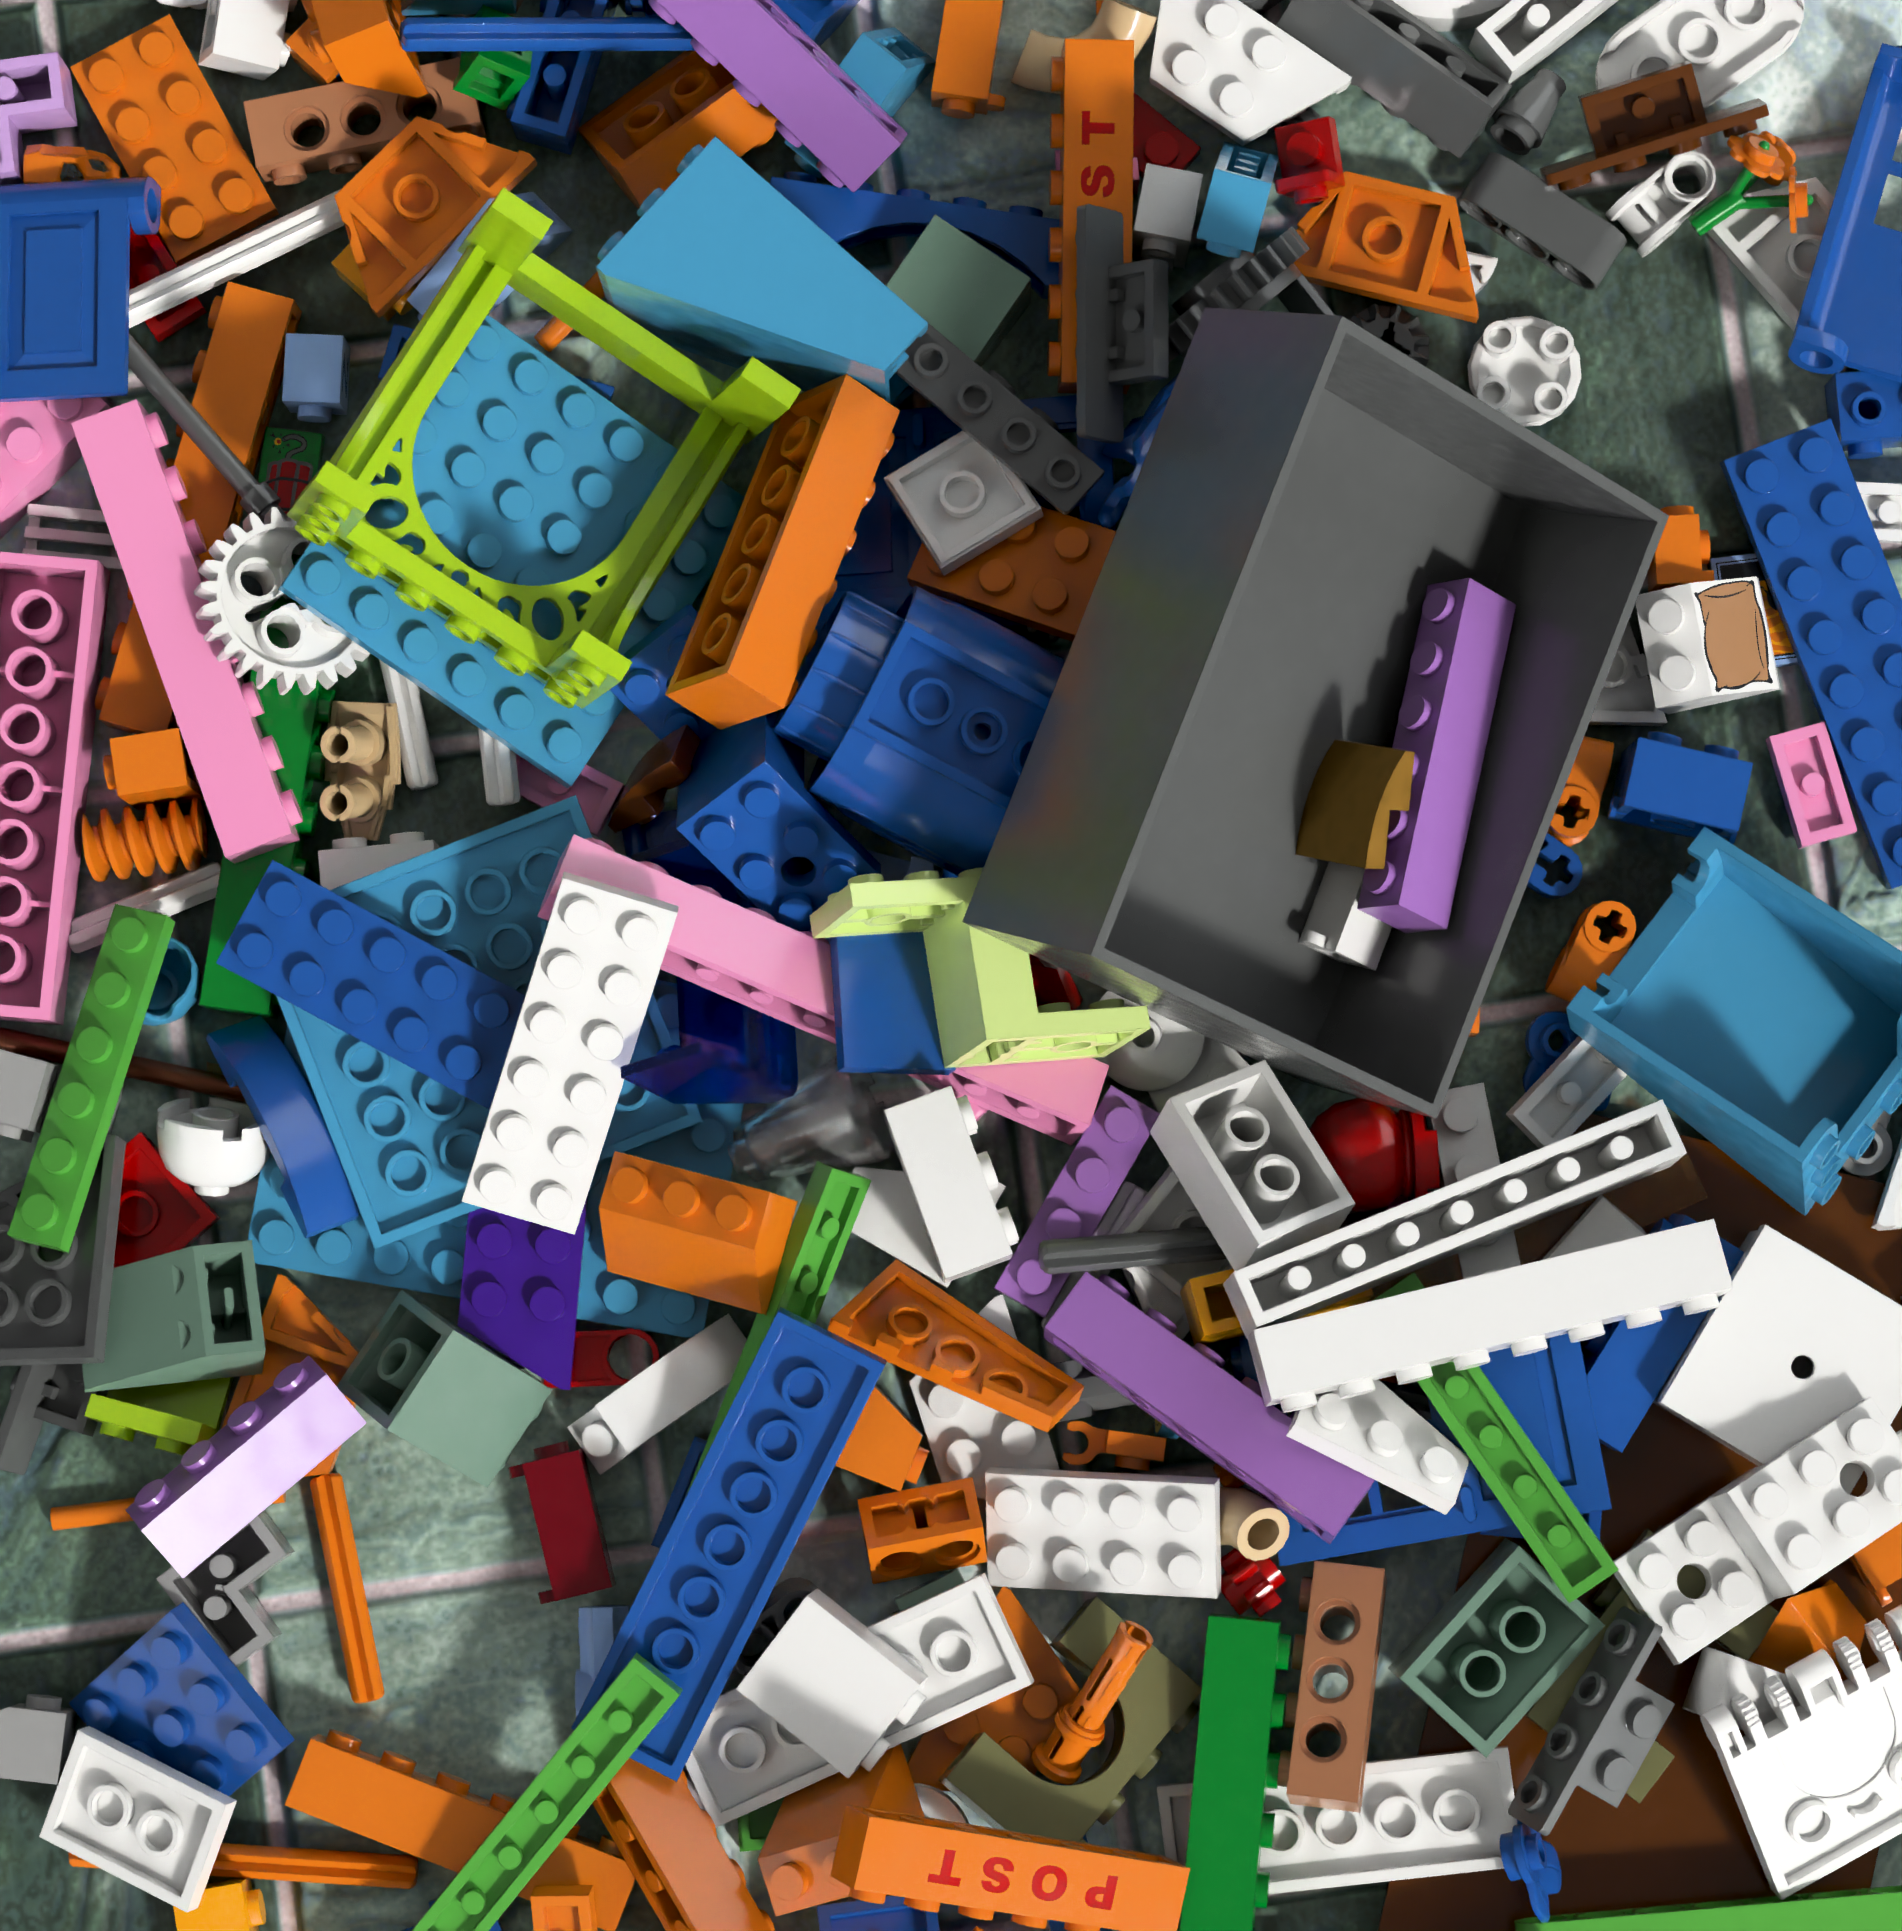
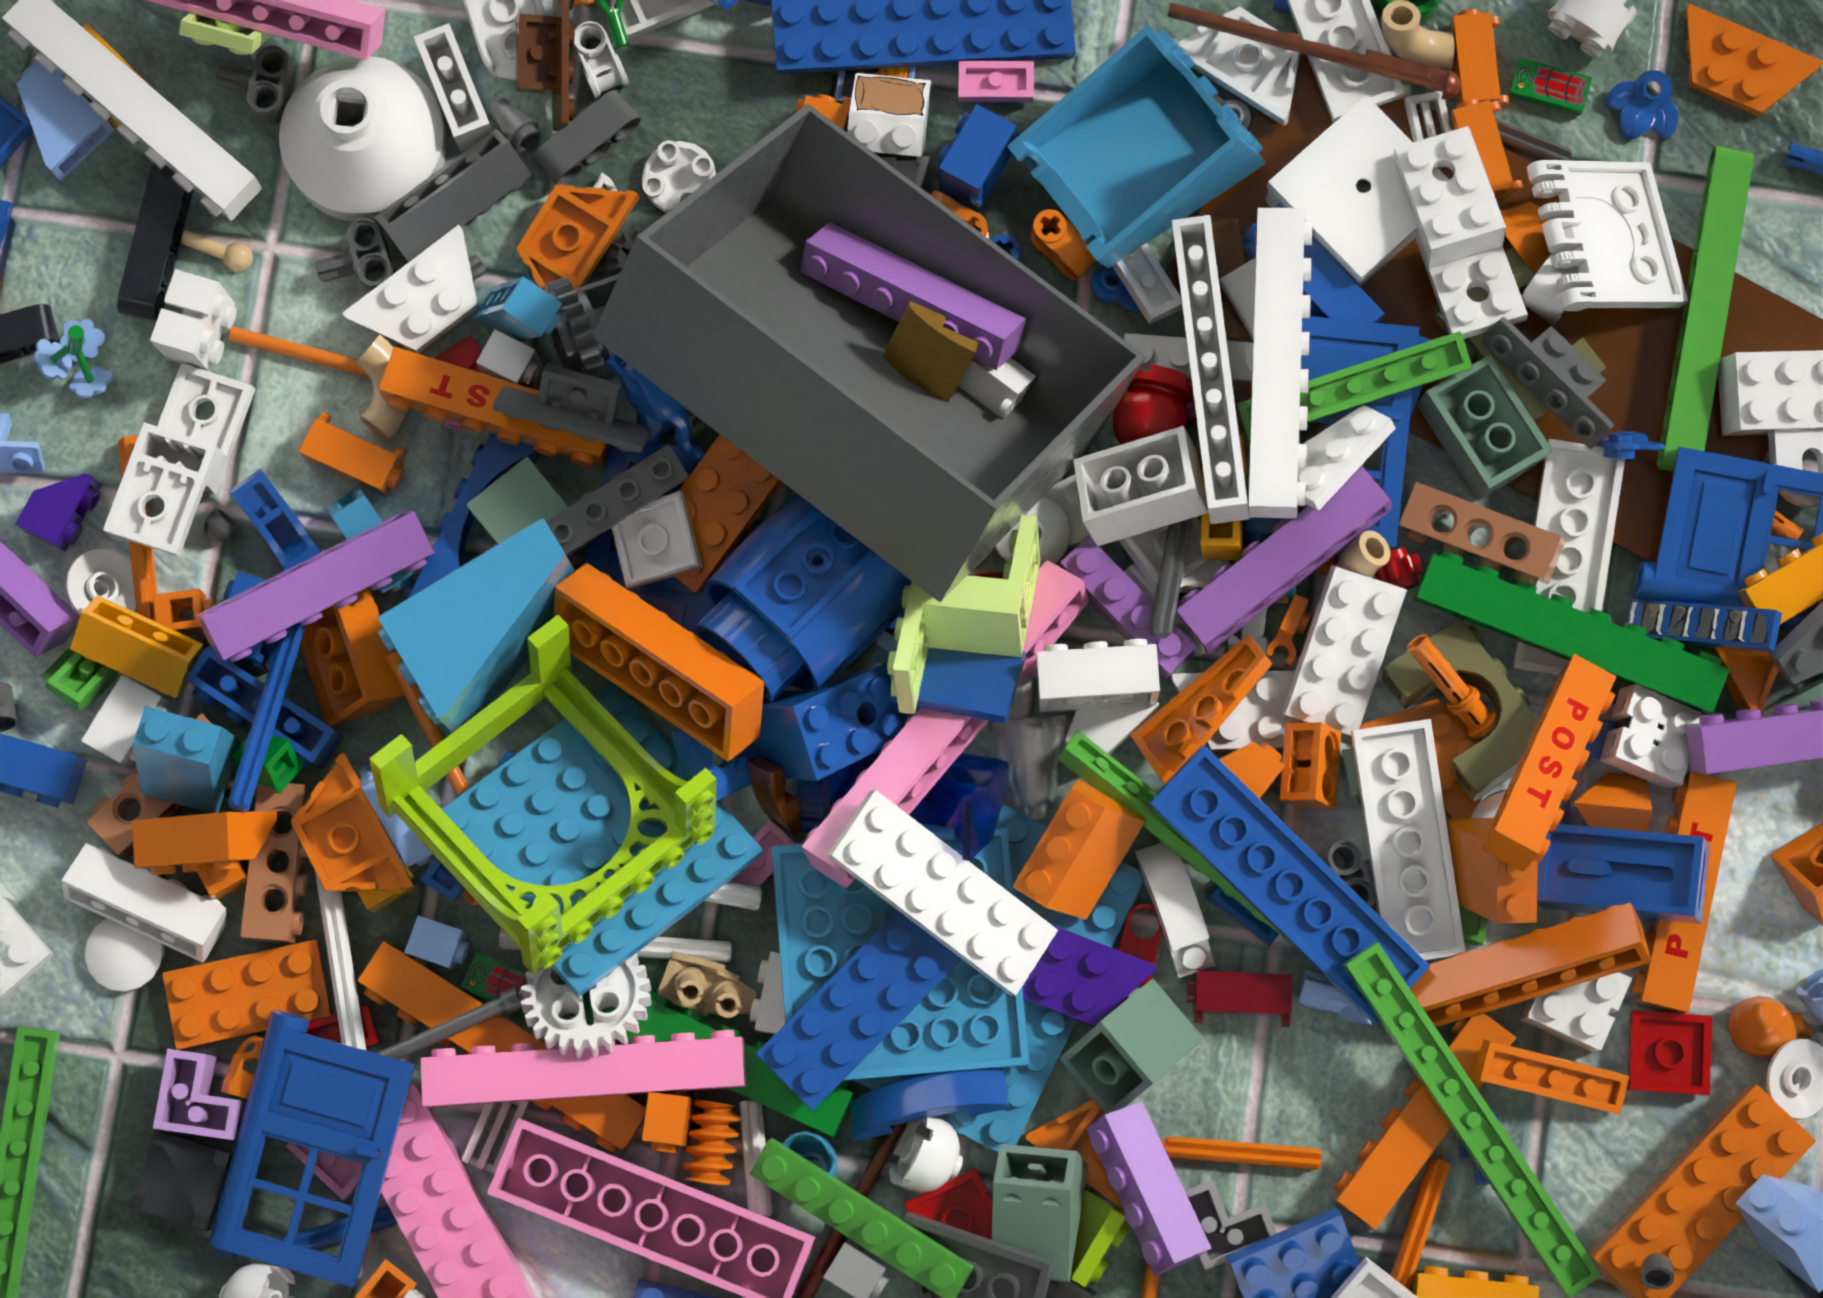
camera: 70 degrees left, 5 degrees down
white brick [736,1588,929,1779] -> none
red bracket [1274,116,1345,204] -> none

